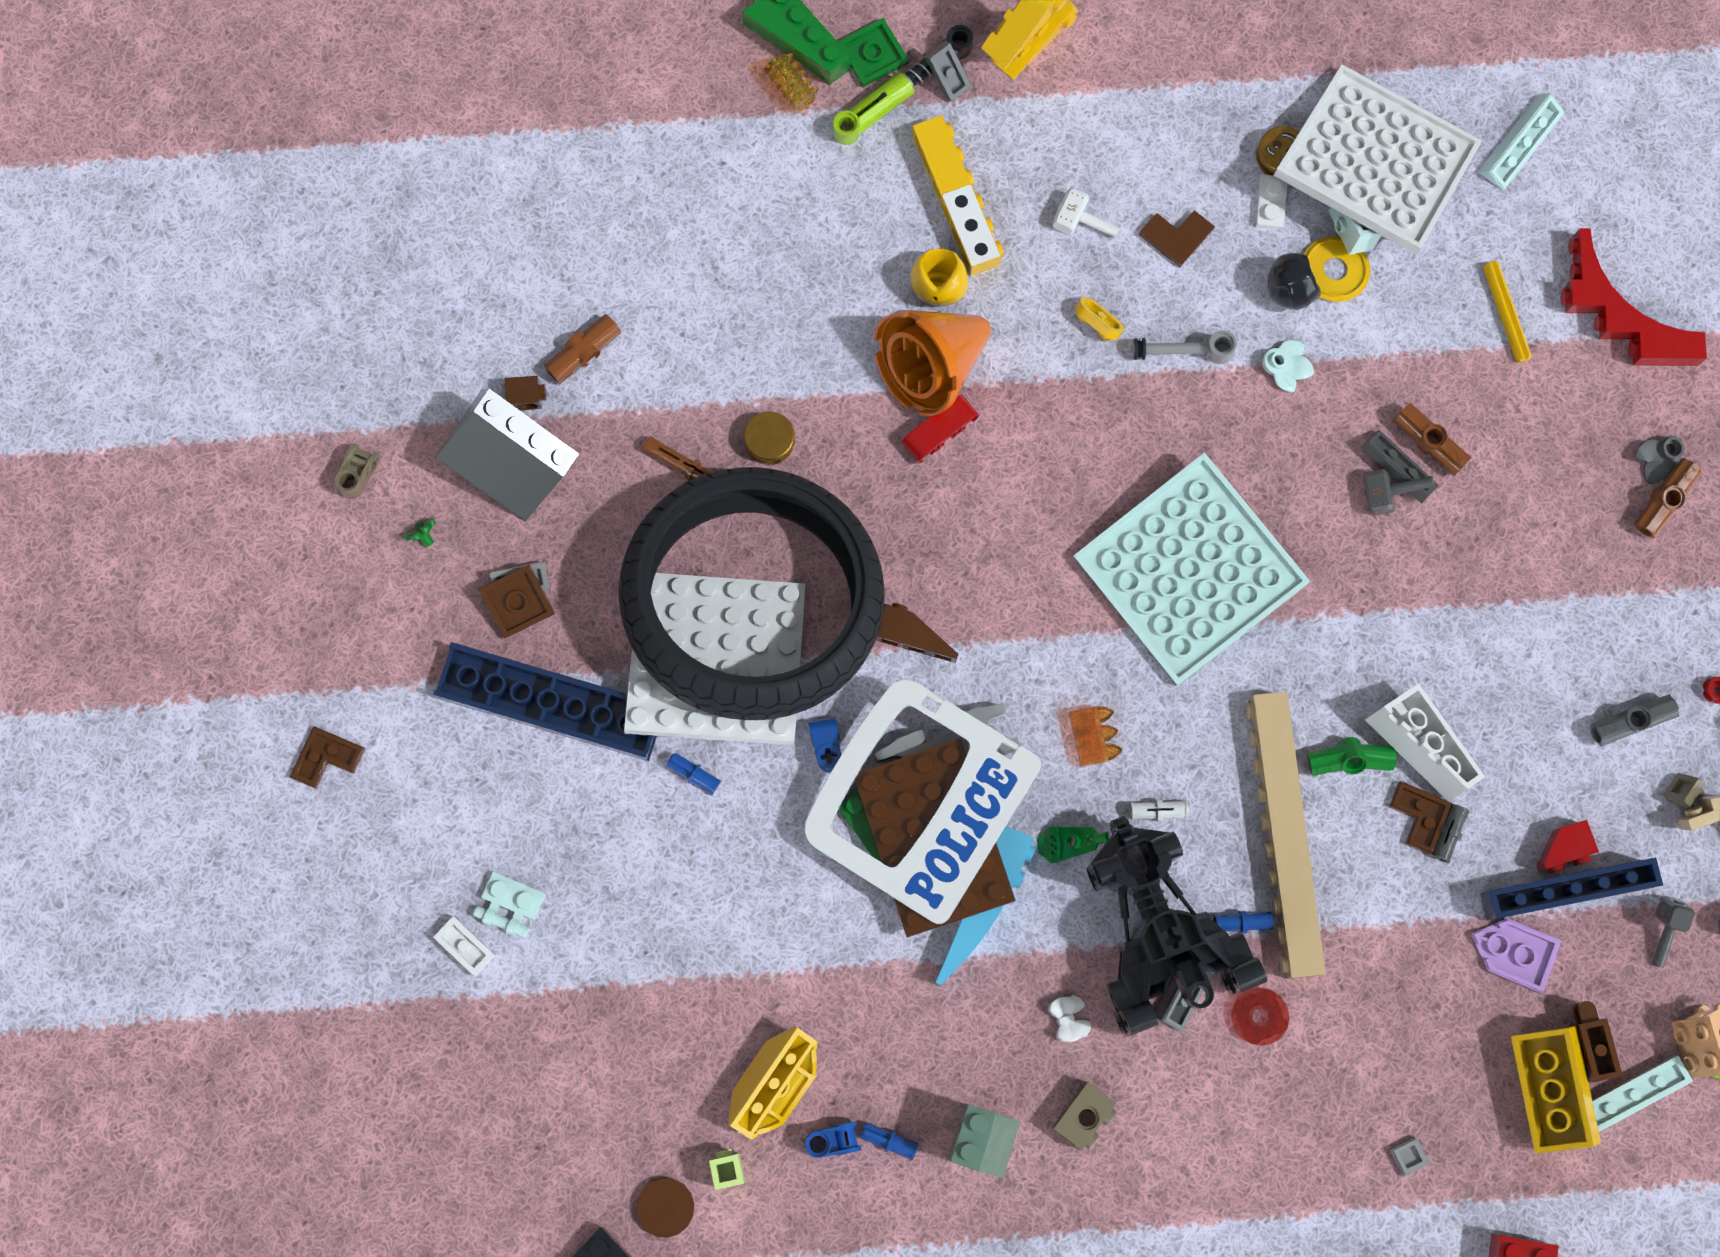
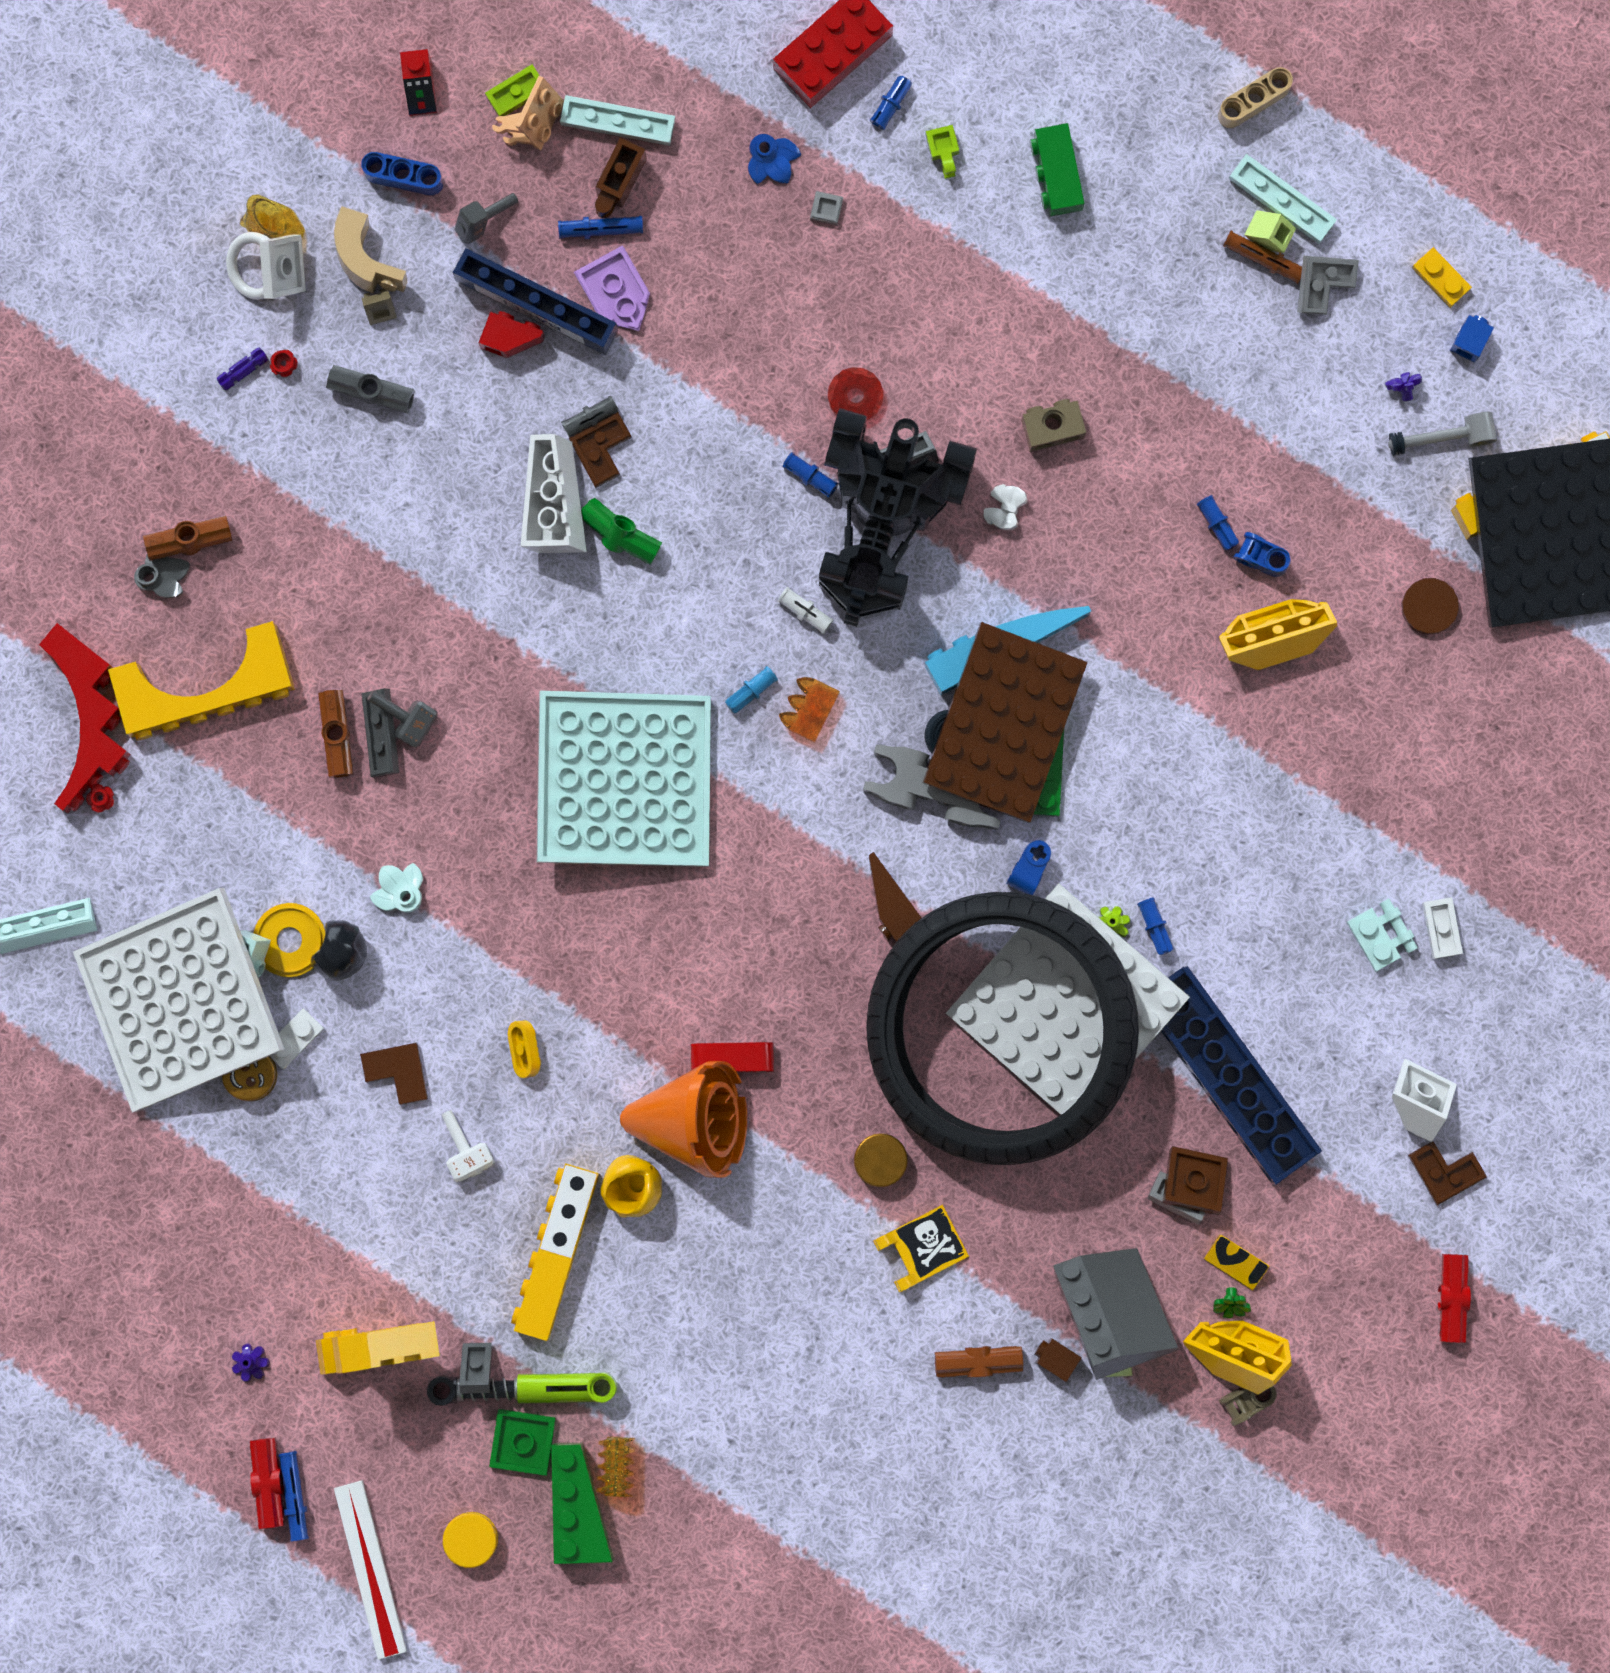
camera: 140 degrees left, 5 degrees up
dark orange pin [642,436,712,481] -> none
yellowish green brick [709,1149,745,1190] -> none
white door [805,680,1041,924] -> none
sand green slope [948,1103,1020,1178] -> none
green piece [1037,827,1109,863] -> none
light grey piece [1131,330,1237,364] -> none
tan brick [1246,692,1326,979] -> none
yellow axle [1483,261,1532,363] -> none
yellow brick [1511,1026,1601,1154] -> none
none -> red plate [86,784,114,813]
none -> yellow arch [108,621,295,740]
none -> blue pin [558,216,643,239]
none -> dark azure axle [725,666,778,714]
none -> blue plate [748,134,801,184]
none -> flag [873,1205,969,1292]
none -> lime plant [1099,906,1131,937]
none -> yellow wedge [1183,1320,1292,1395]
none -> slope [1204,1234,1270,1290]
none -> white slope [1392,1059,1457,1142]
none -> red piece [1438,1254,1471,1343]

